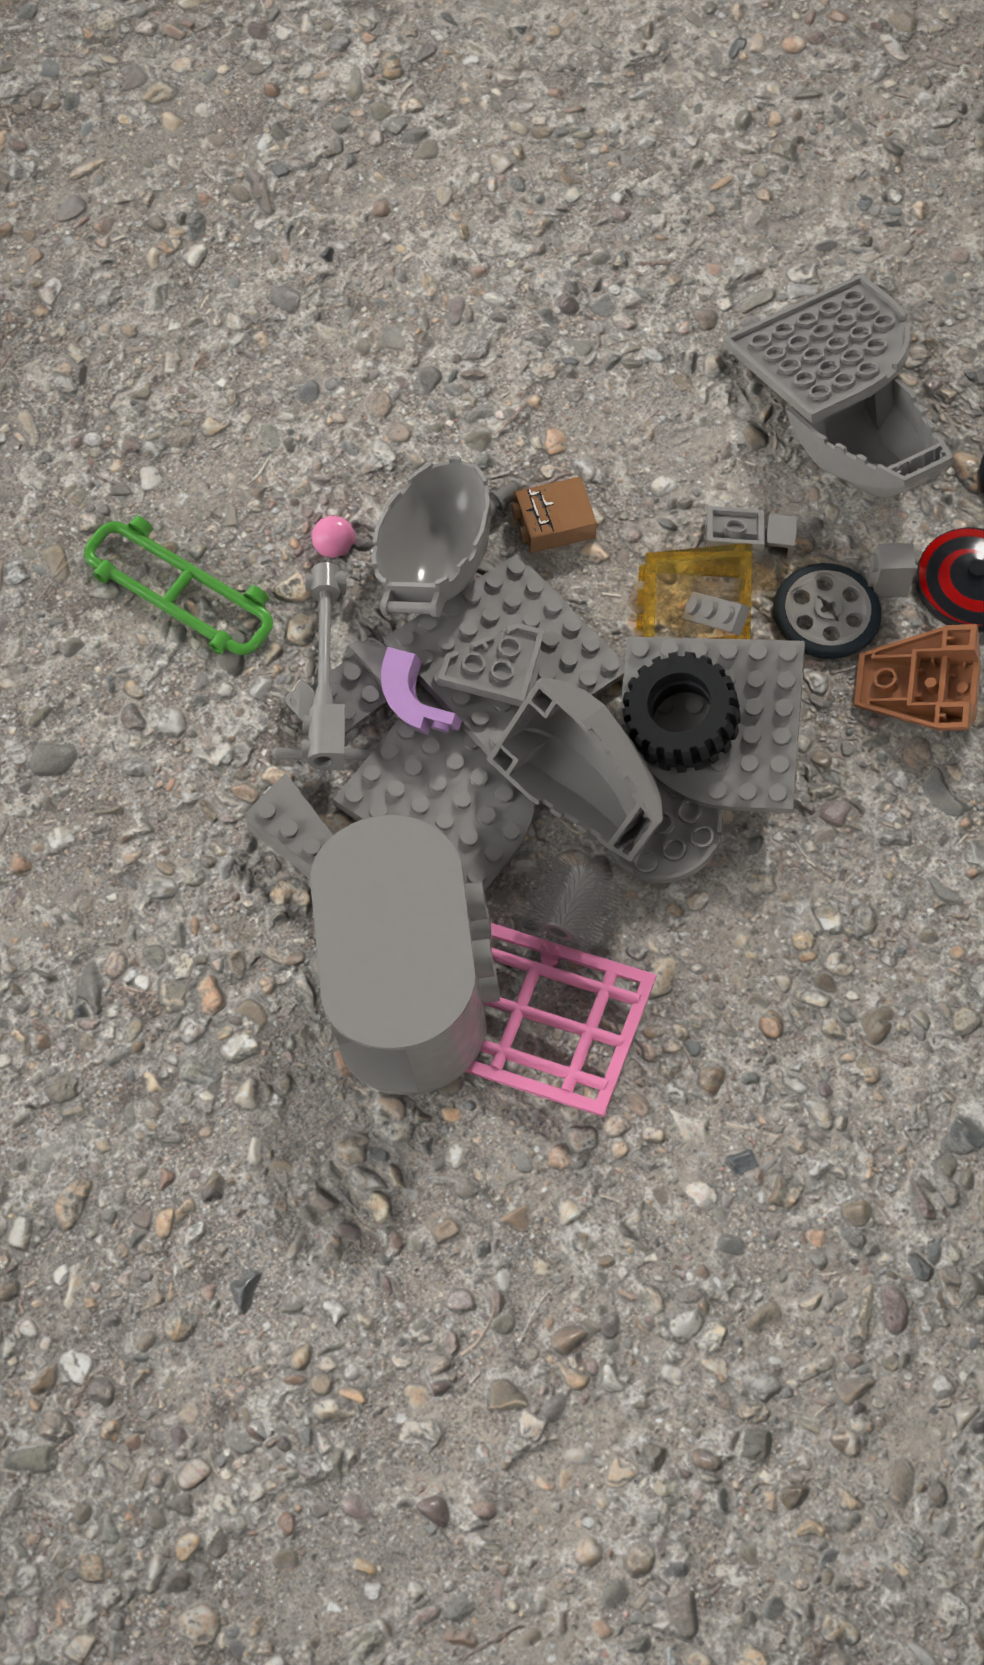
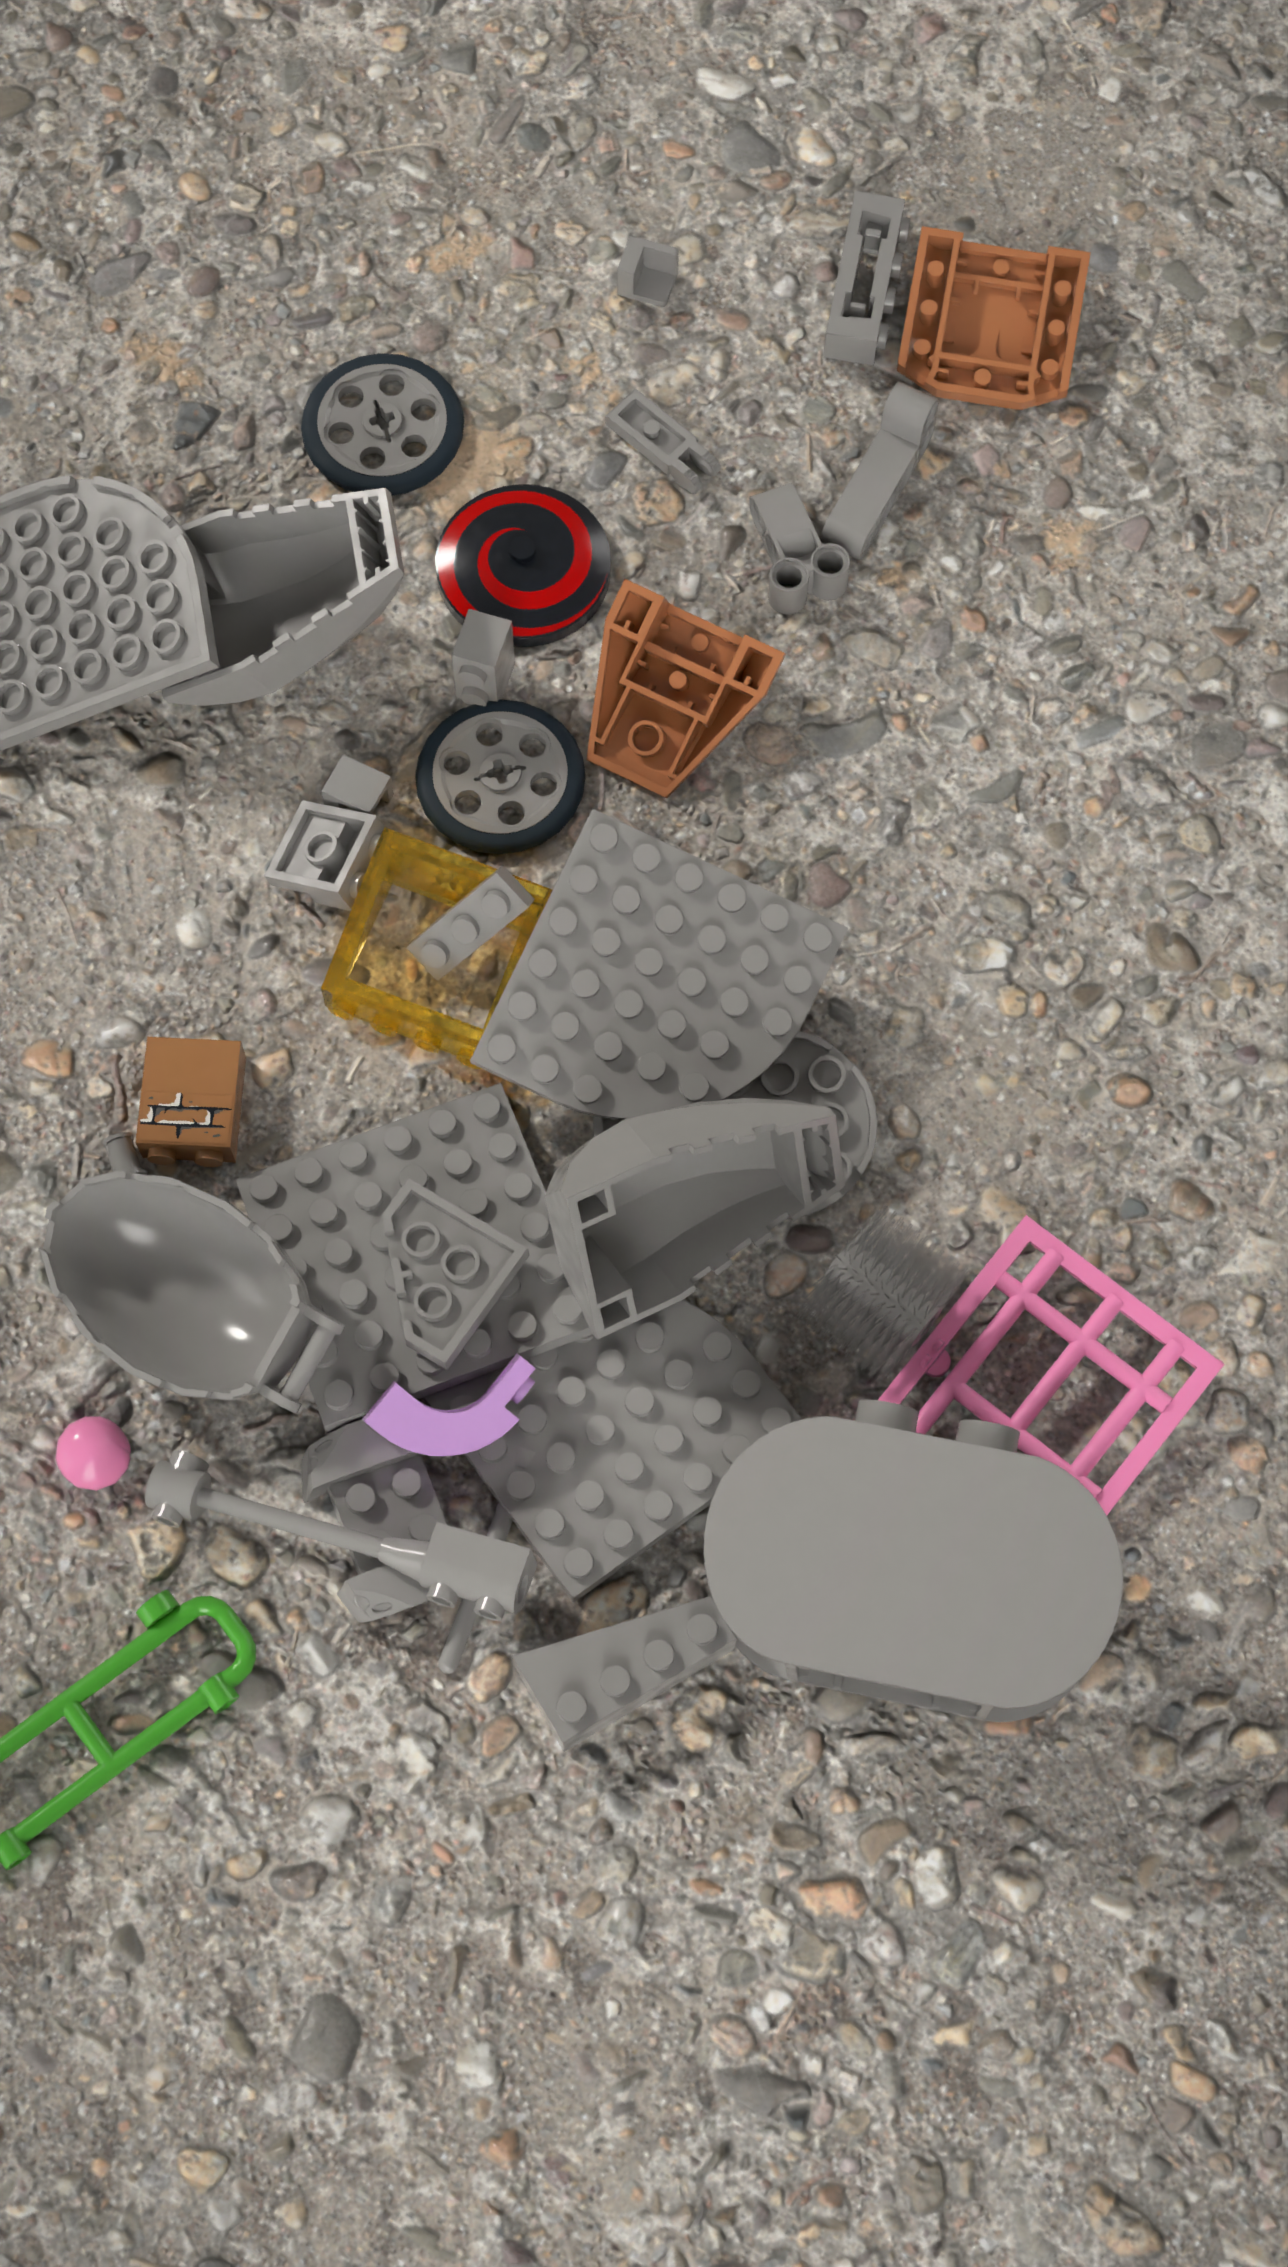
camera: 70 degrees left, 5 degrees up
black tyre [622,651,741,773] -> none

